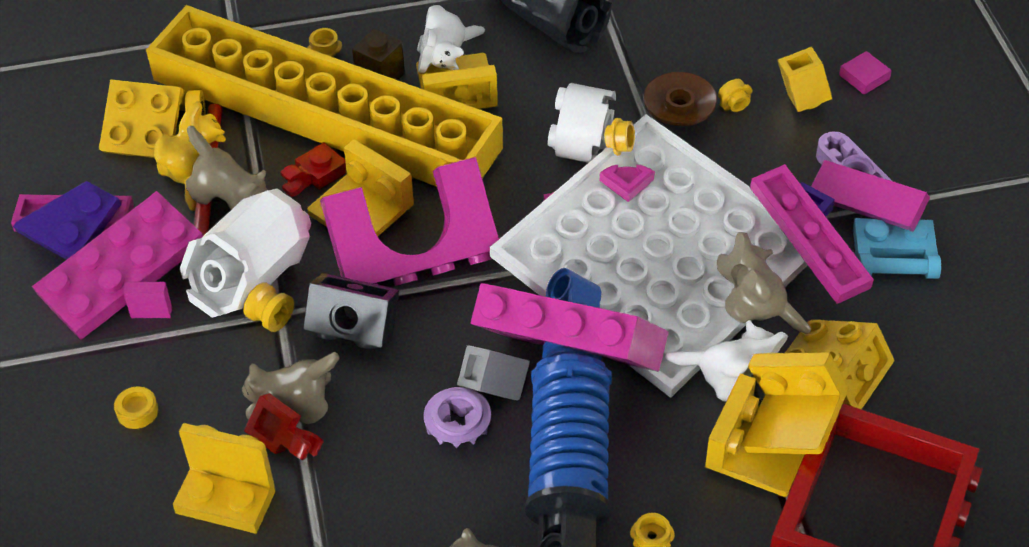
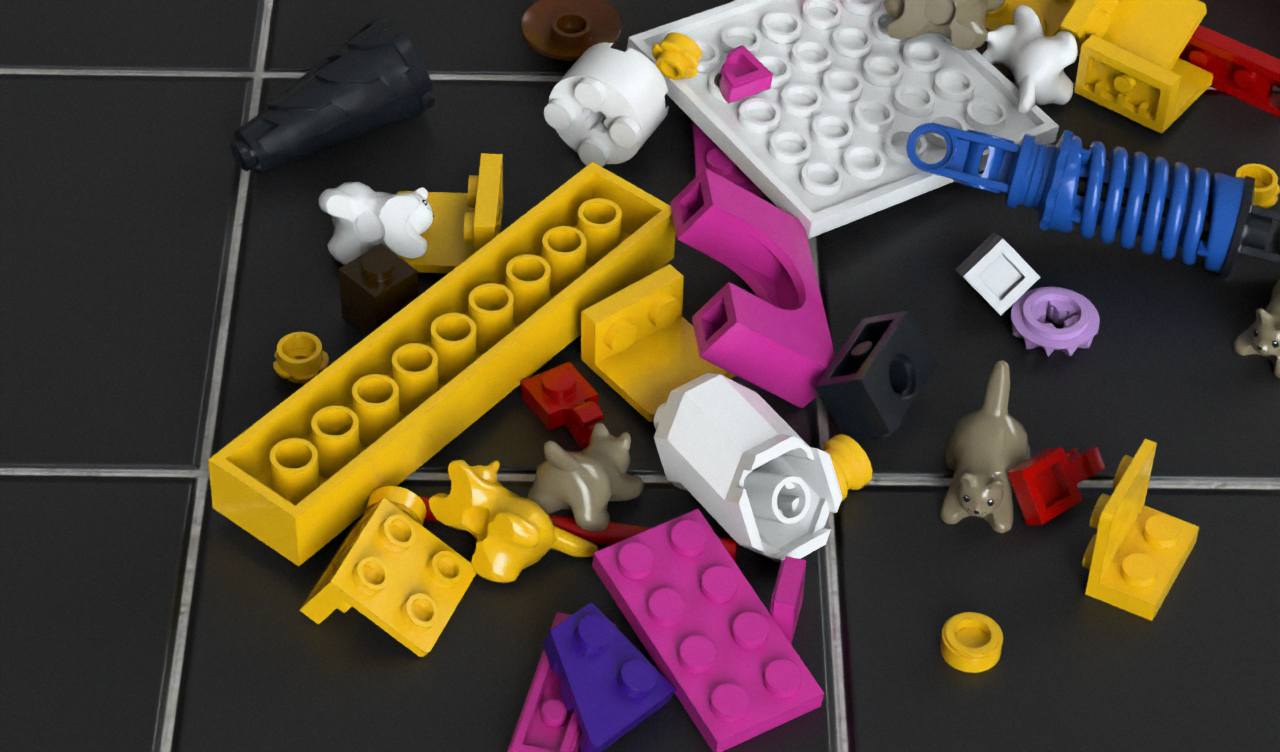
camera: 80 degrees left, 5 degrees down
dark pink arch [470,283,669,372] -> none

